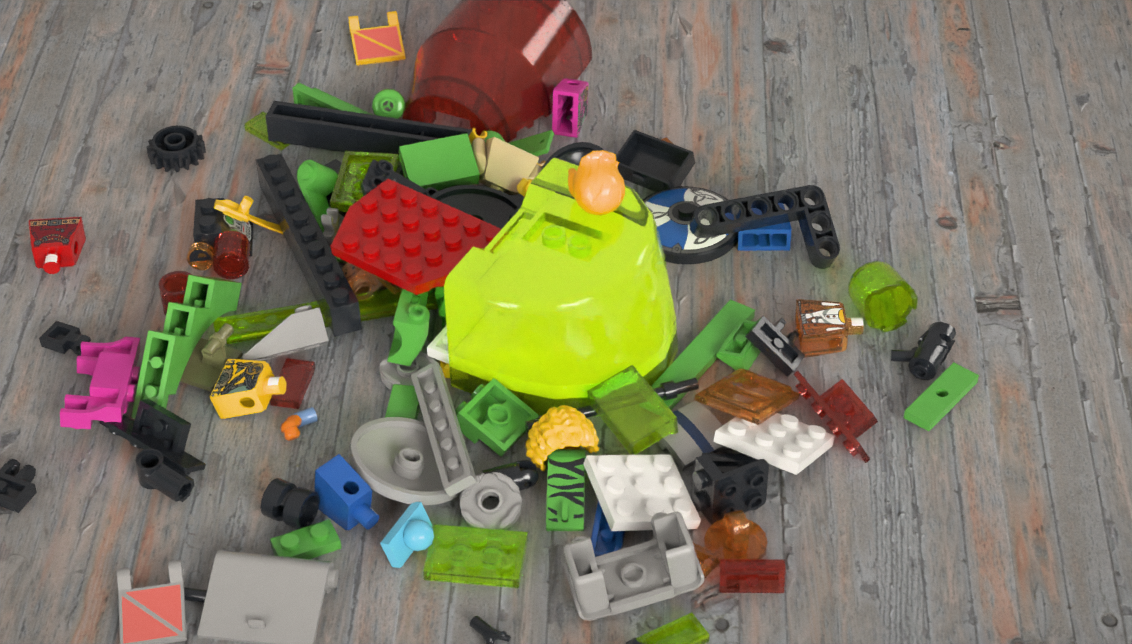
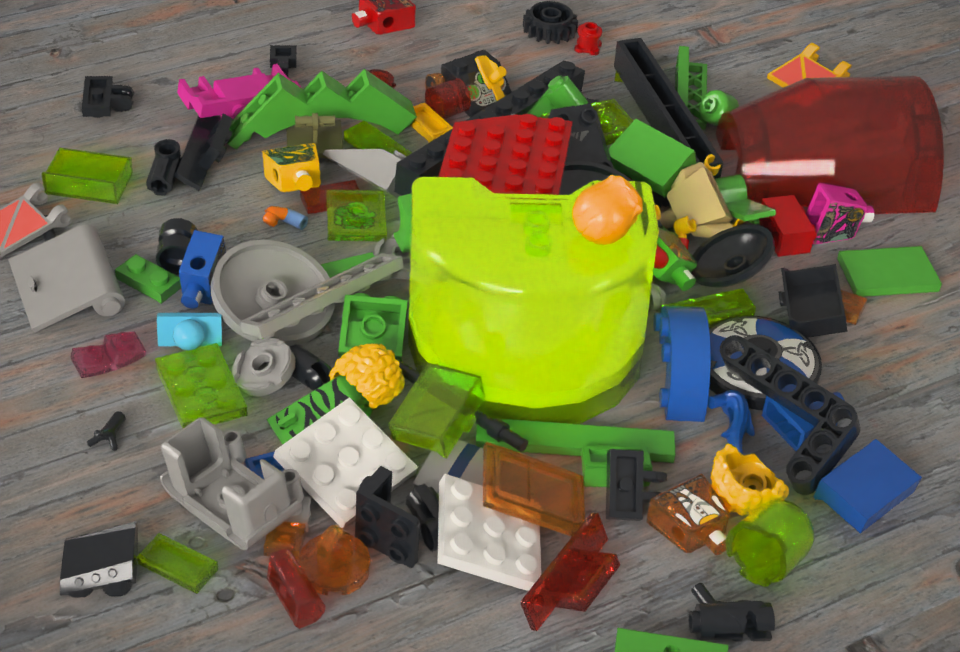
camera: 55 degrees right, 0 degrees up
none -> clear neon green container [42,147,133,204]
none -> clear pink slope [71,331,146,378]
none -> clear neon green tile [326,190,387,241]
none -> yellow tile [410,102,453,143]
none -> red brick [575,22,603,55]
none -> blue brick [653,306,711,422]
none -> blue piece [707,390,755,454]
none -> yellow hair [710,444,789,518]
none -> red brick [759,195,817,257]
none -> blue container [813,439,922,533]
none -> bright green tile [837,246,942,297]

